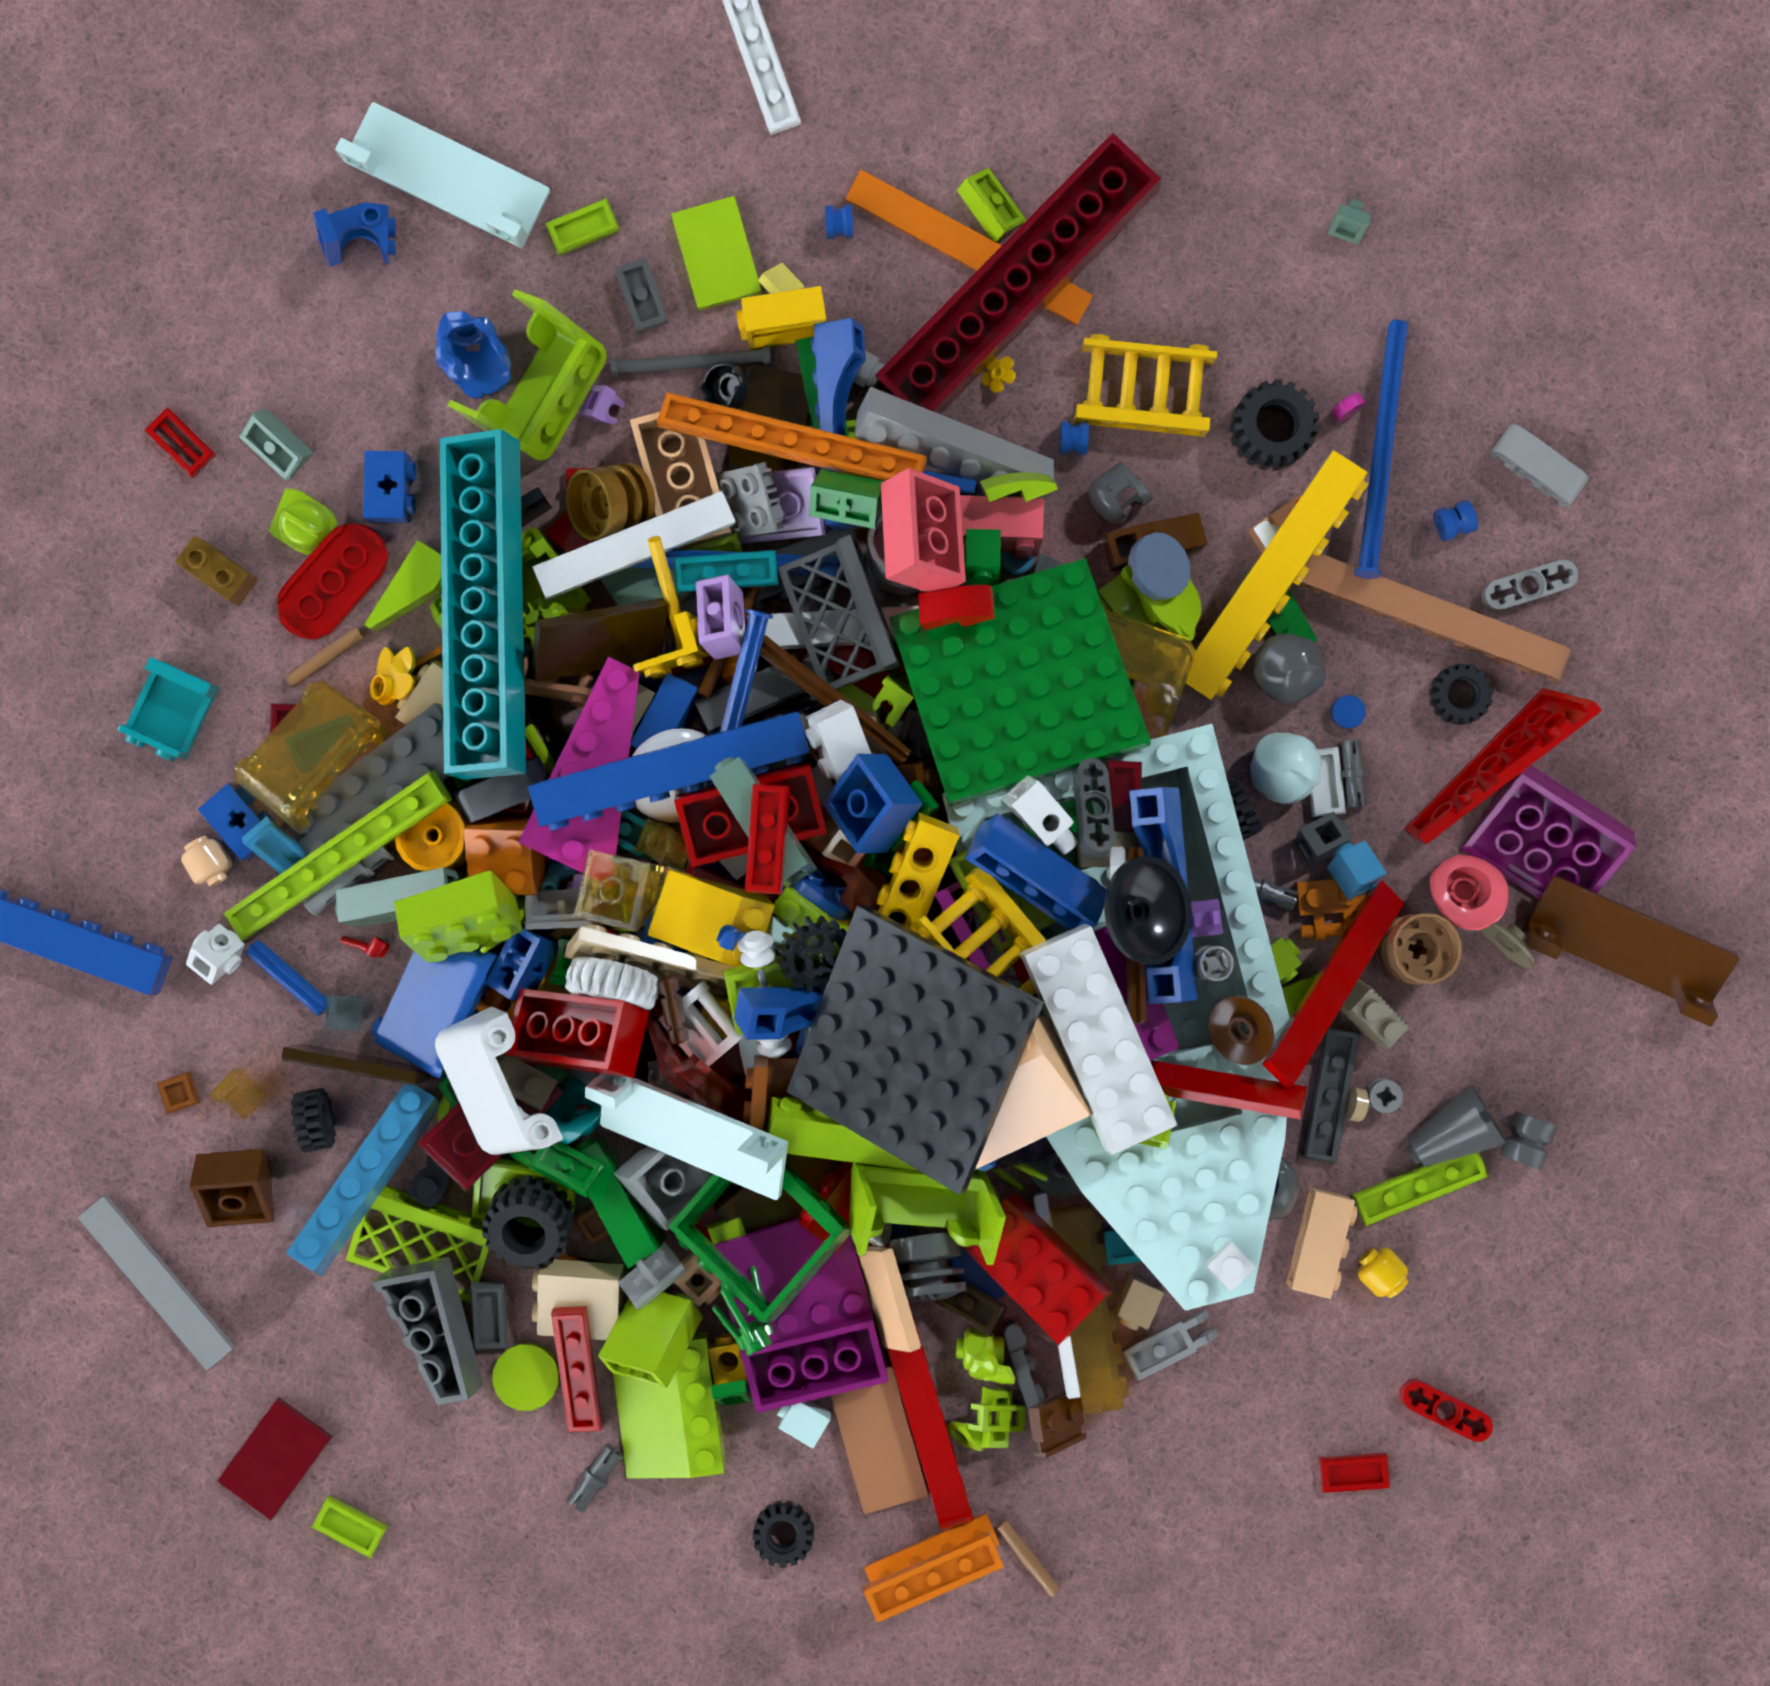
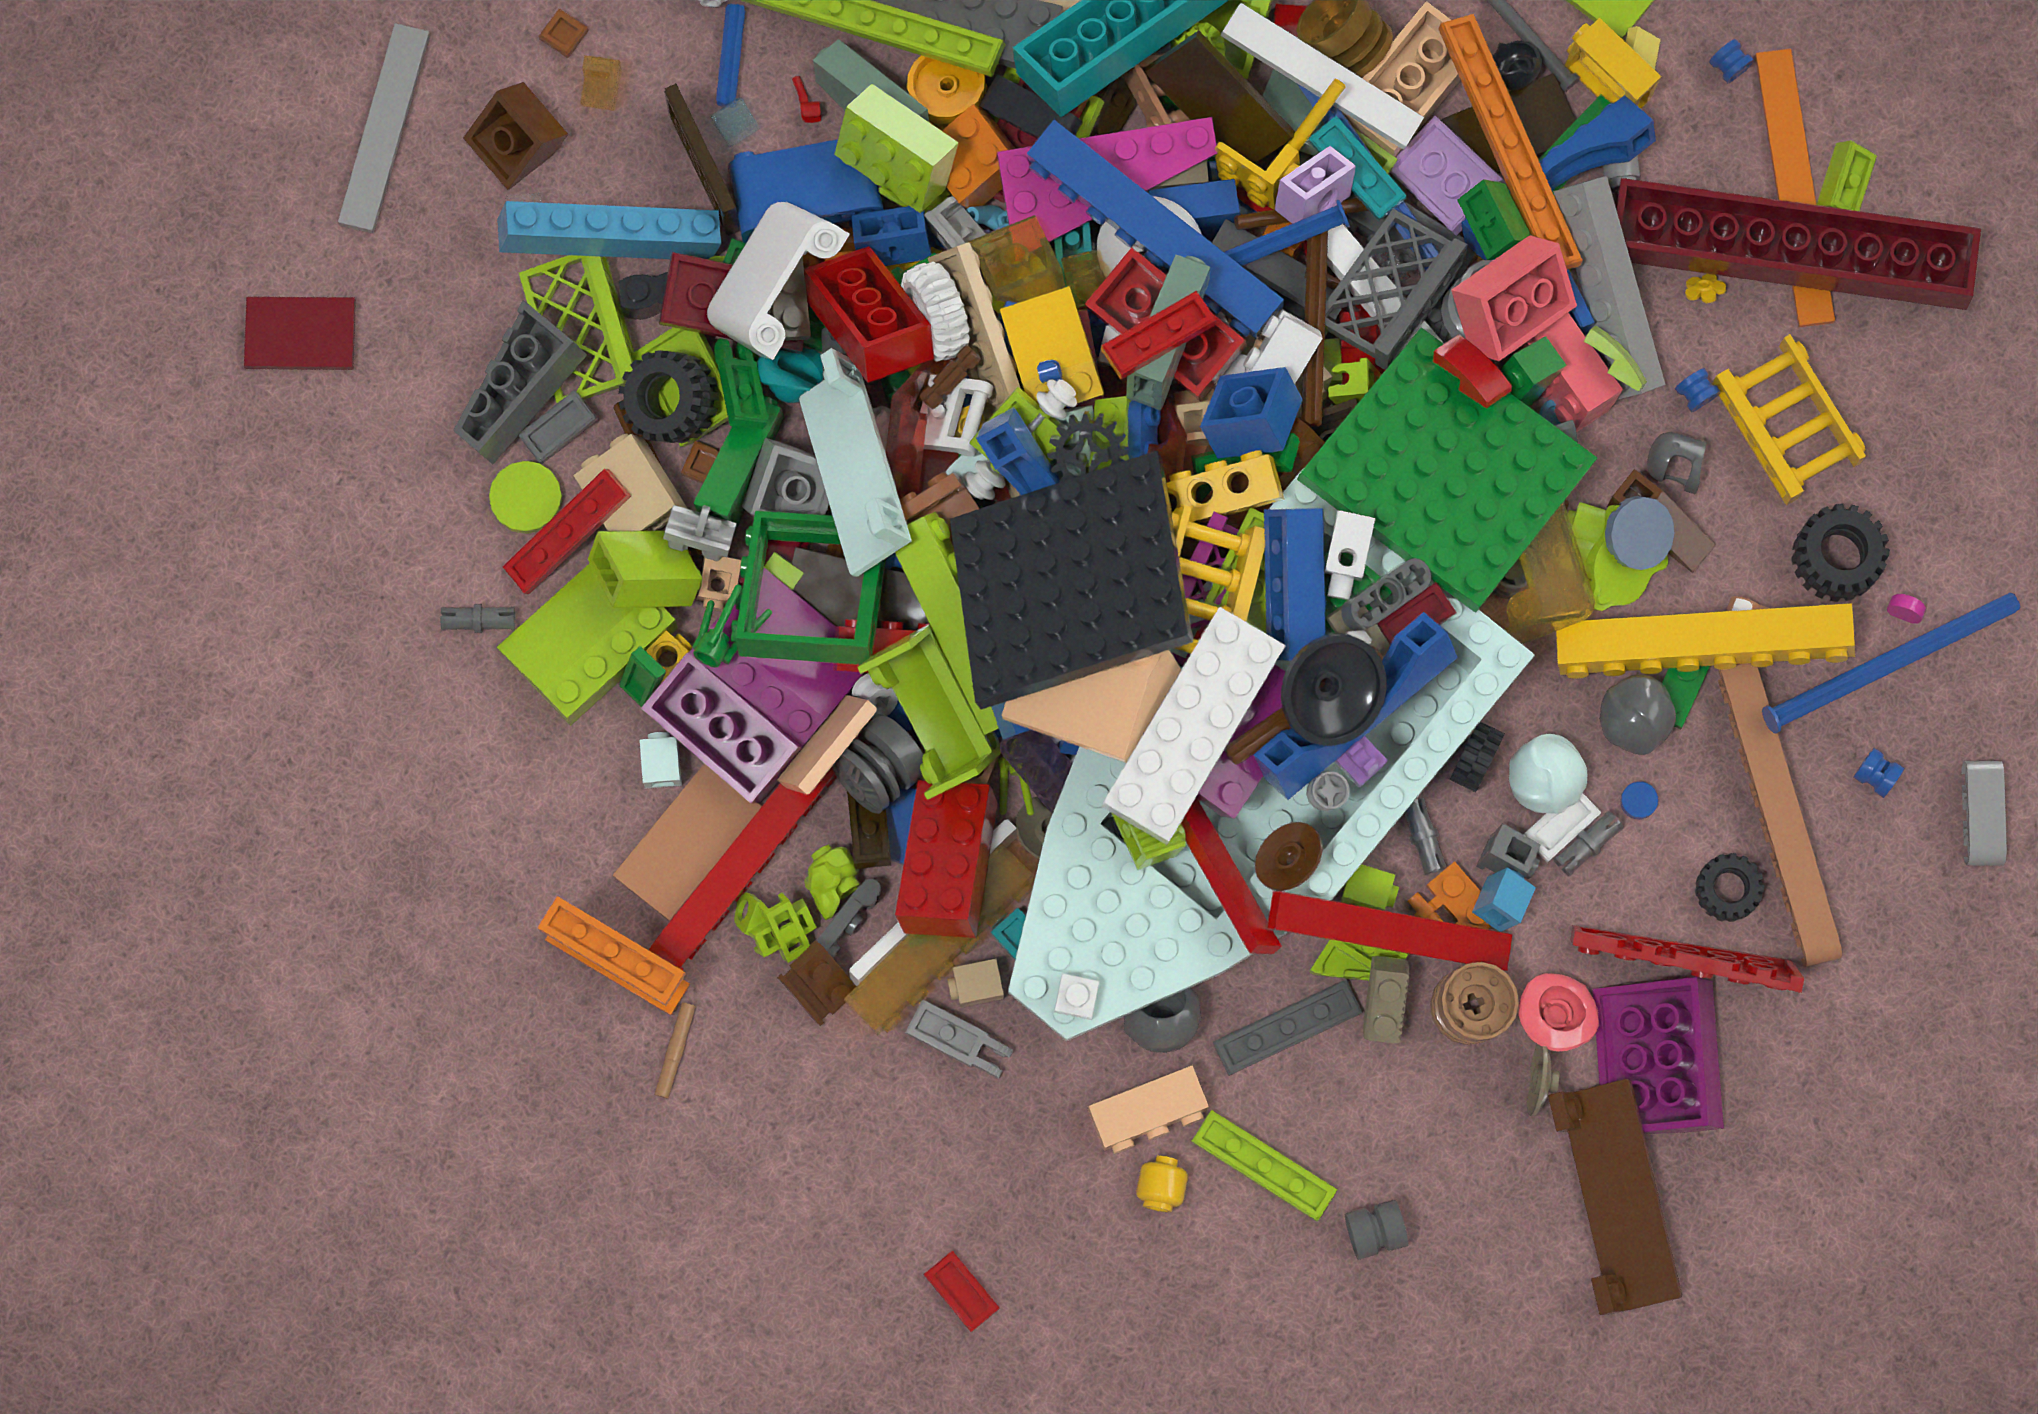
camera: 55 degrees right, 10 degrees down
black tyre [291,1088,336,1153] -> none
light grey pin [303,843,397,916] -> none
lime tile [311,1495,388,1559] -> none
light grey hinge [716,462,785,538] -> none
black tyre [753,1500,814,1568] -> none
tan tile [1345,1087,1369,1122] -> none
light grey wheel [1366,1078,1403,1113] -> none
red beam [1399,1379,1493,1442] -> none
dark grey cone [1406,1085,1506,1167] -> none
light grey beam [1481,560,1578,611] -> none

